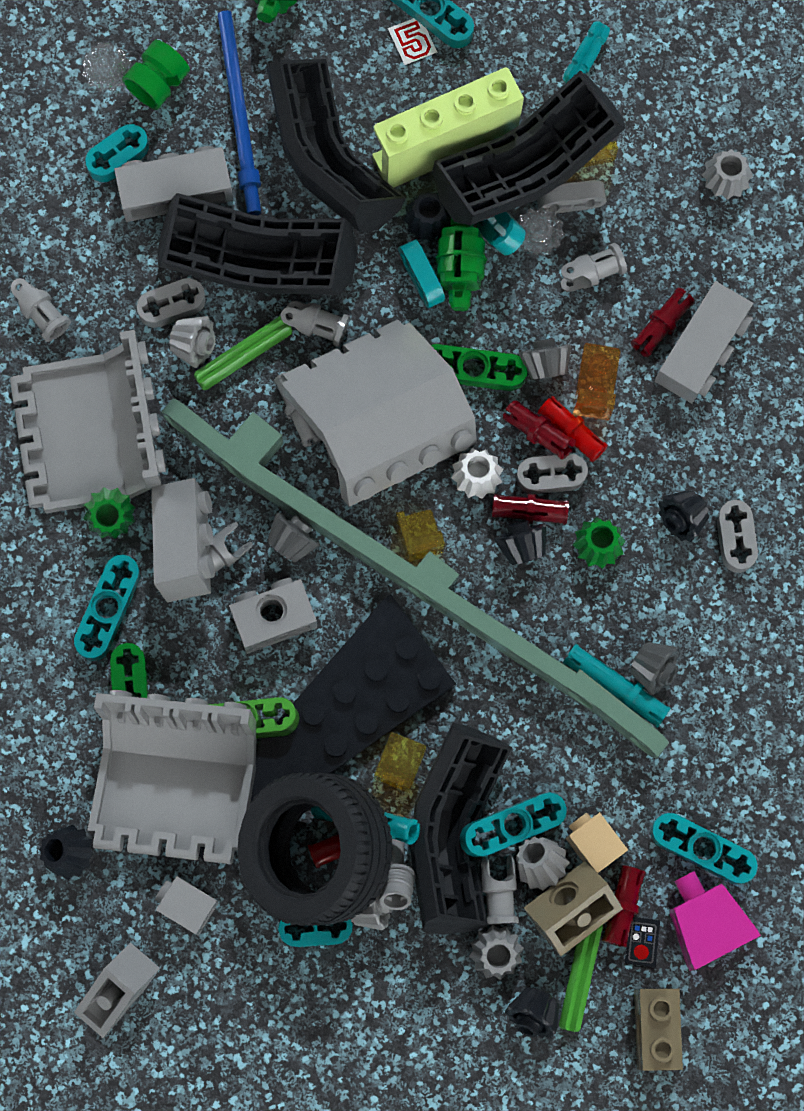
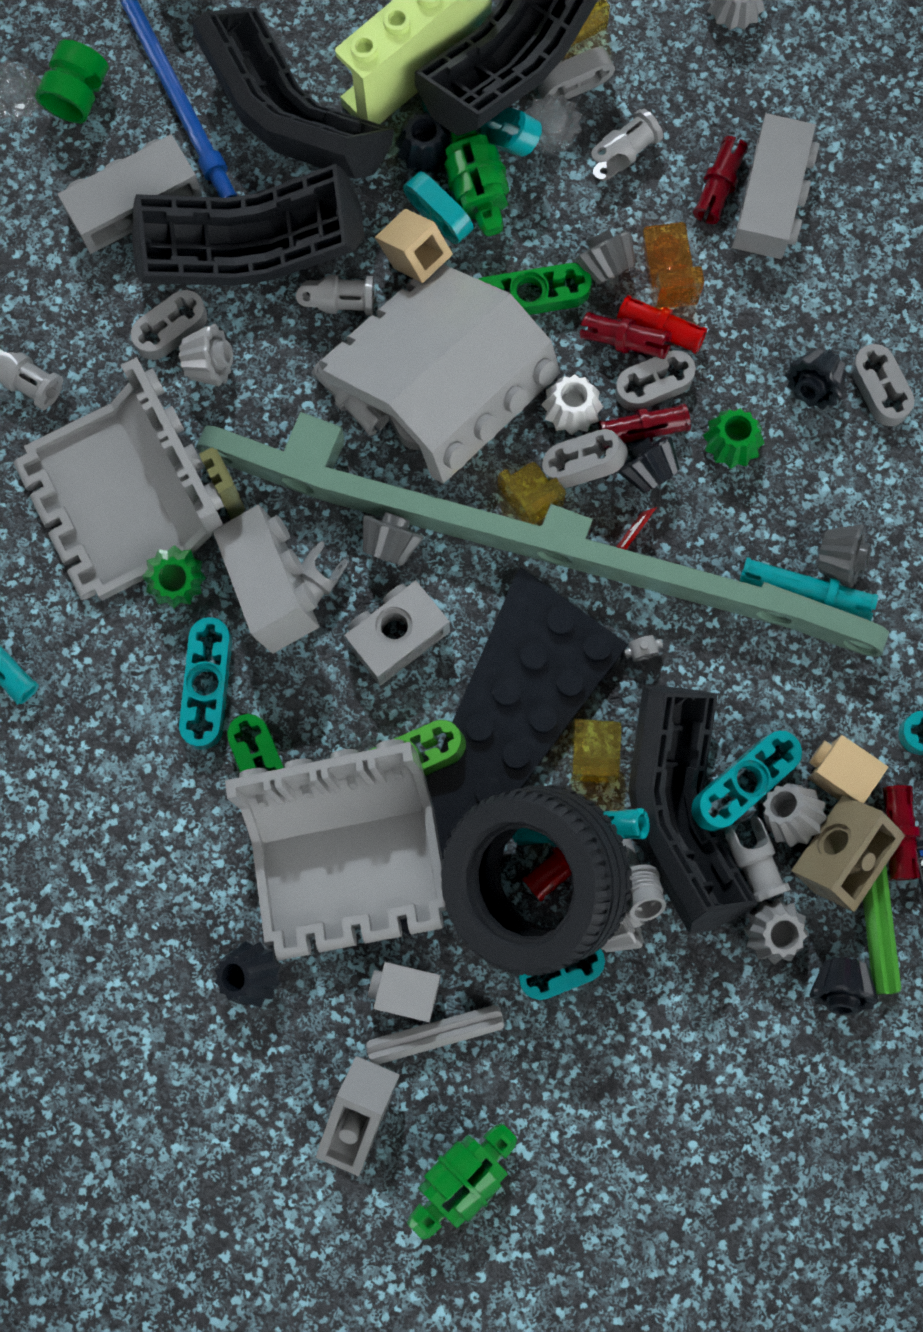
camera: 10 degrees left, 0 degrees up
teal beam [85,124,149,182] -> none
bright green axle [194,316,292,390] -> none
none -> olive tile [199,447,246,520]
none -> light grey axle [366,1005,504,1065]
none -> tan brick [375,209,453,283]
none -> green piece [407,1123,517,1240]
none -> light grey beam [542,429,628,488]
none -> red sticker [616,507,657,550]
none -> light grey piece [624,635,663,662]

